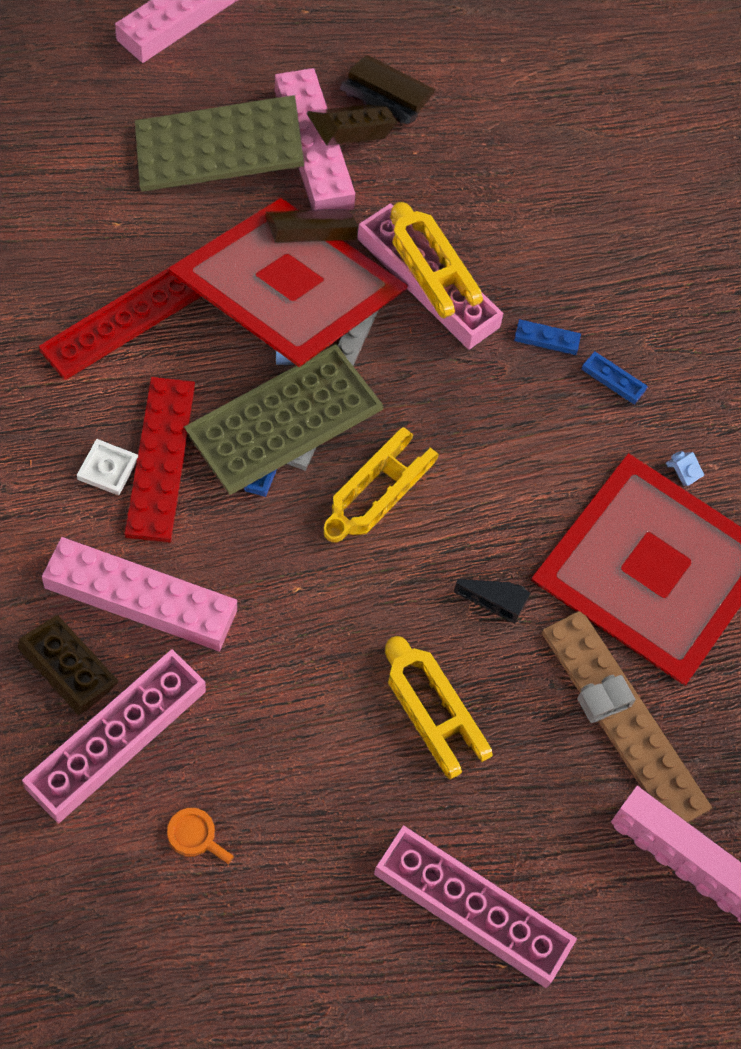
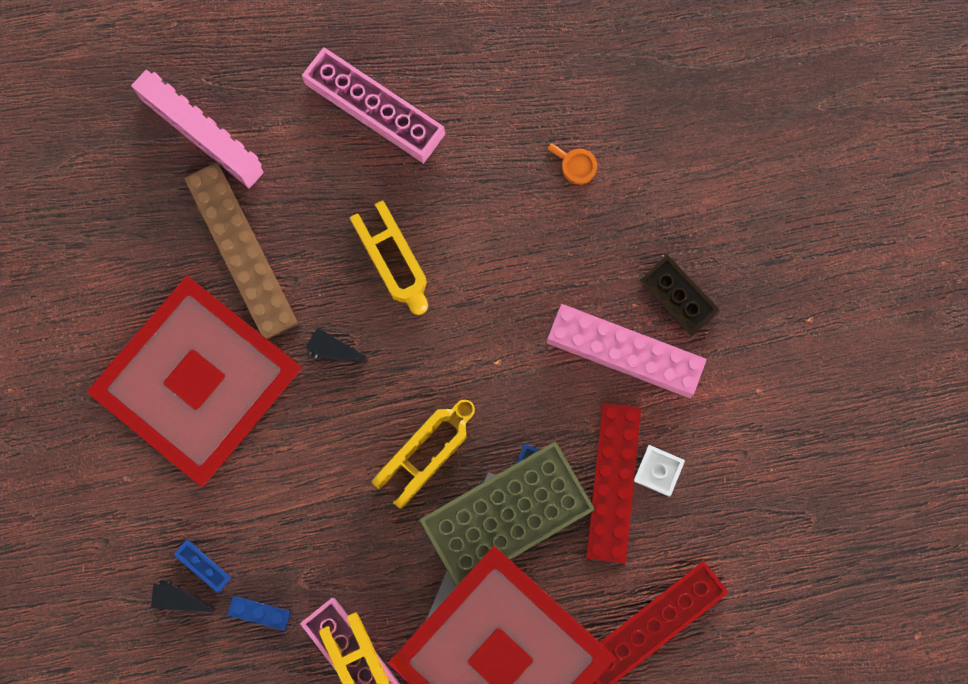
camera: 165 degrees left, 15 degrees up
bright pink brick [22,649,206,824] -> none
light grey brick [577,675,636,723] -> none
light blue bracket [666,451,704,486] -> none
none -> black slope [151,580,215,612]

